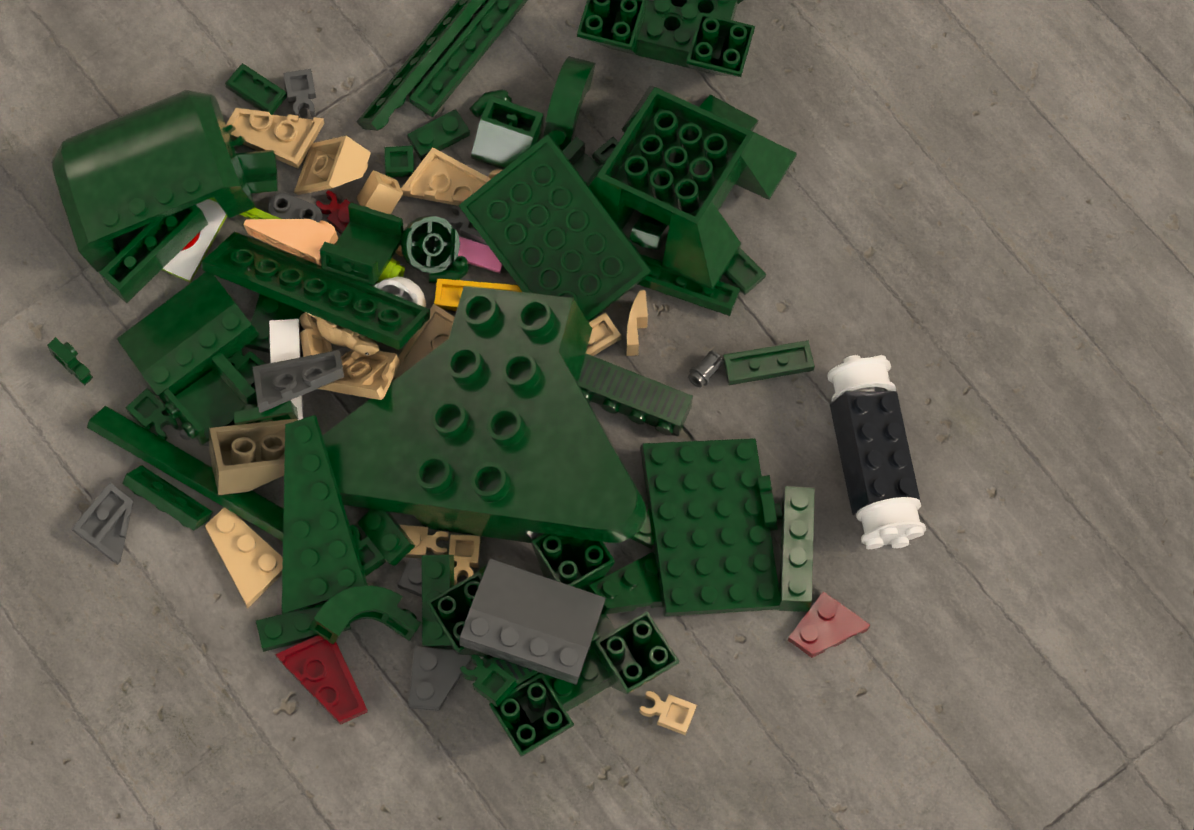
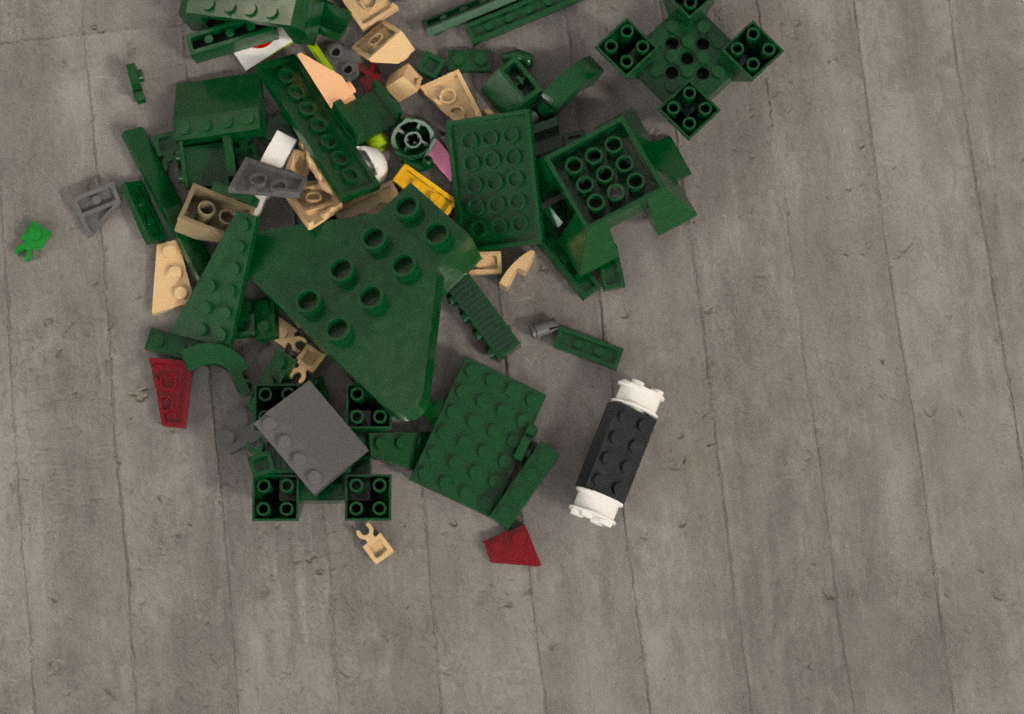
camera: 35 degrees right, 10 degrees up
none -> green plate [14,220,52,262]

